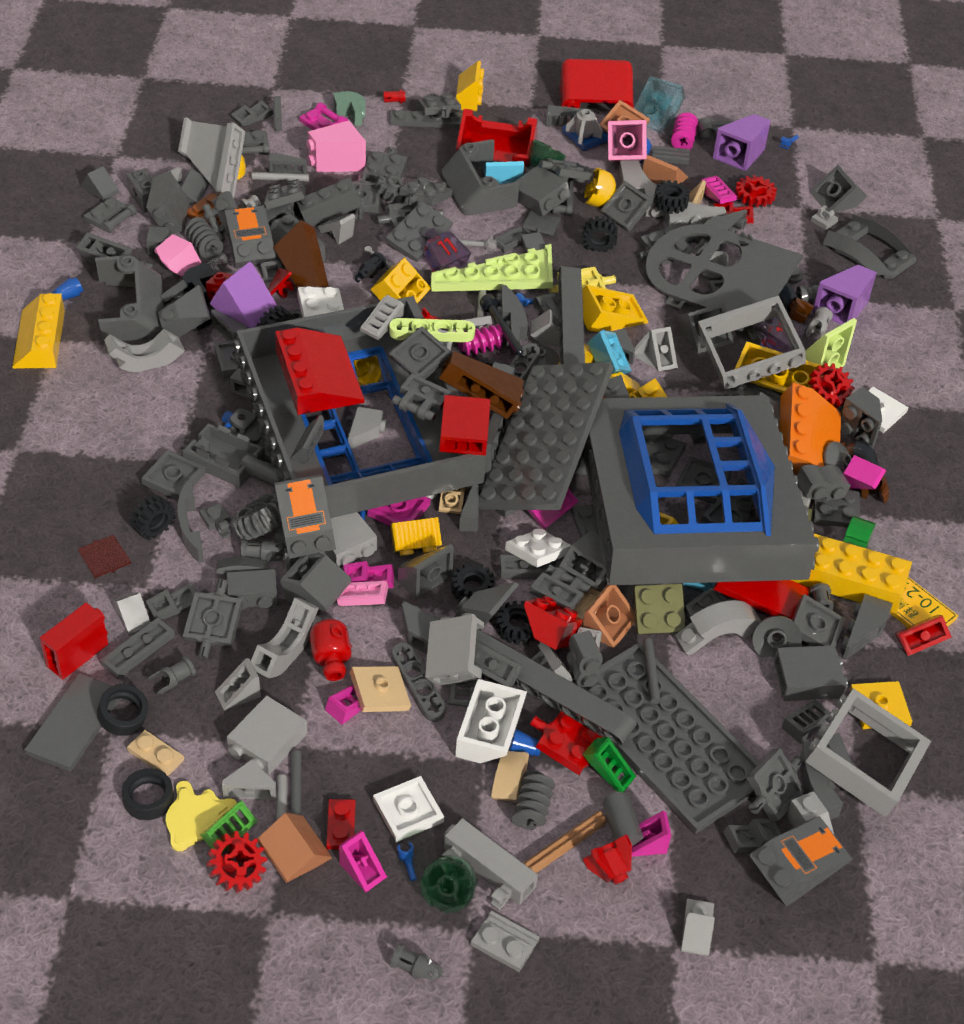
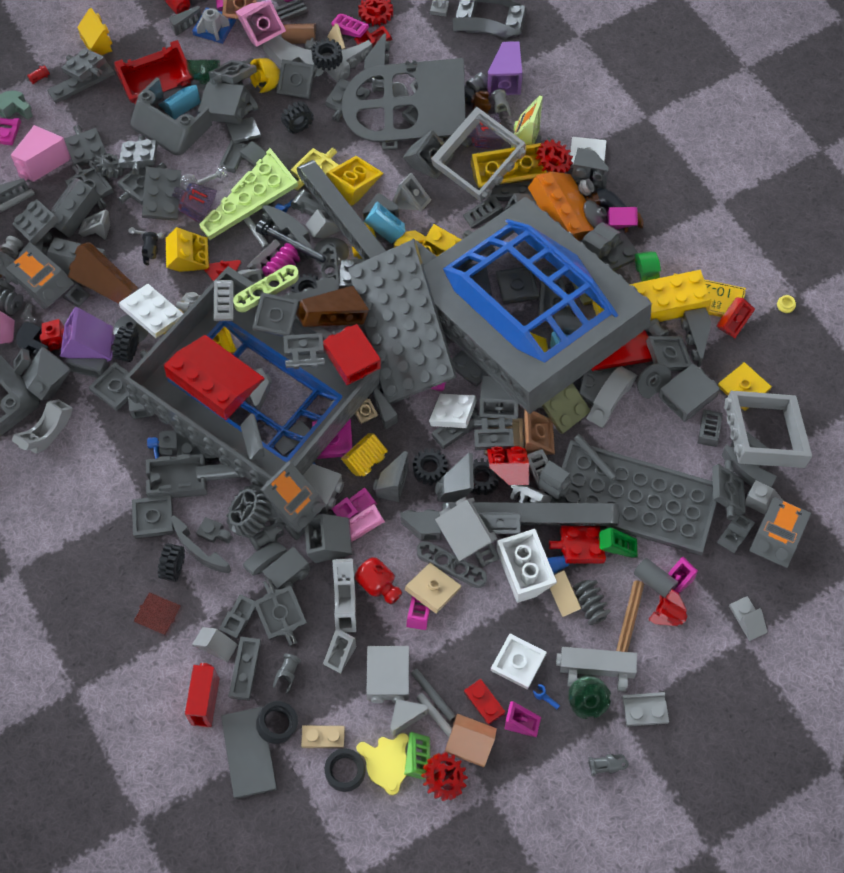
camera: 30 degrees left, 15 degrees up
red piece [268,268,294,298] -> none
none -> clear plate [180,174,198,190]
none -> light grey plate [578,179,594,196]

